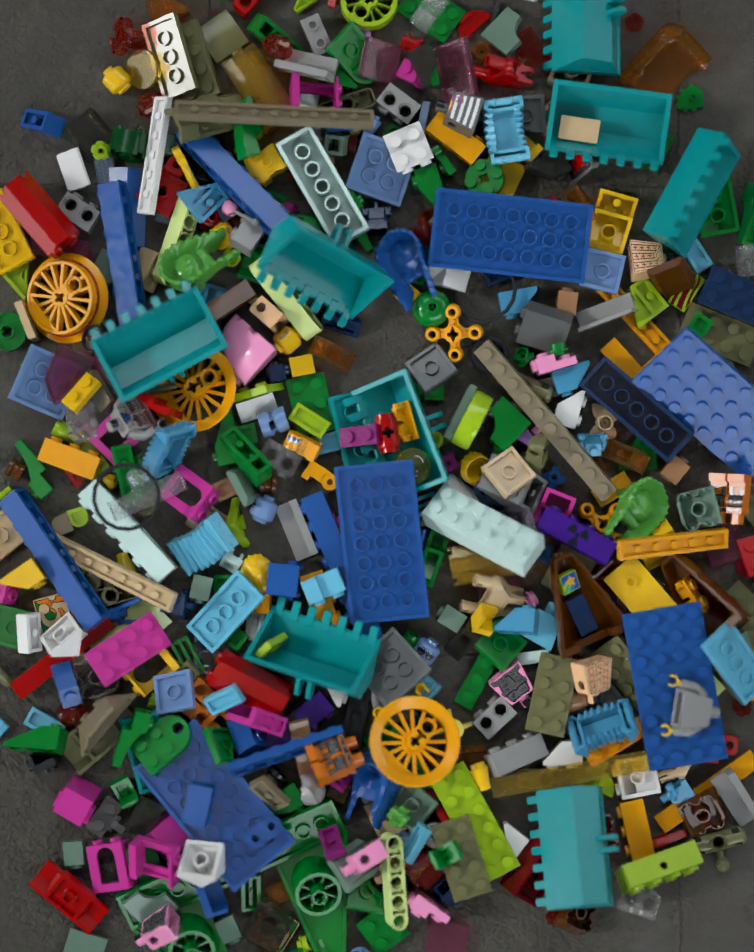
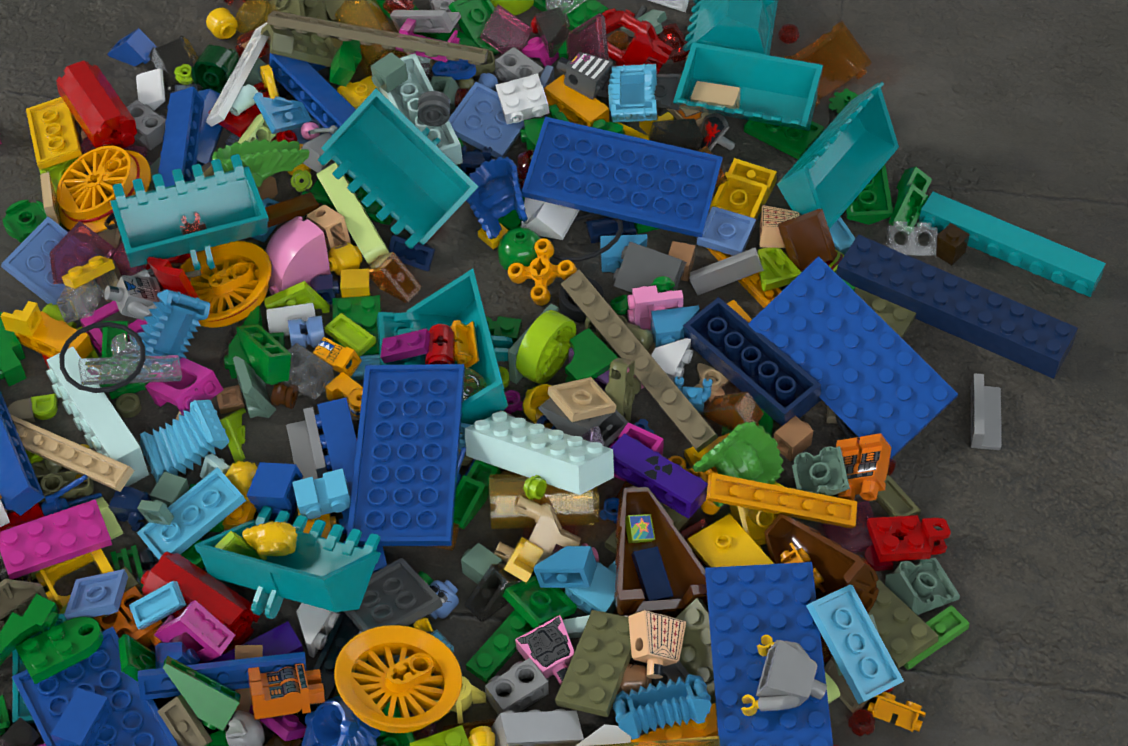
camera: 15 degrees right, 35 degrees down
medium blue head [249,494,278,524] -> none
dark grey tile [404,341,459,395] -> none
none -> yellow panel [0,301,42,336]
none -> sand green plate [137,500,174,525]
none -> green slope [163,656,241,731]
none -> clear red tile [180,212,207,235]
none -> light aqua cone [229,84,258,116]
none -> yellow hair [242,521,298,560]
none -> sand green brick [371,52,408,93]
none -> dark grey wheel [418,91,450,126]
none -> lime plate [524,475,547,500]

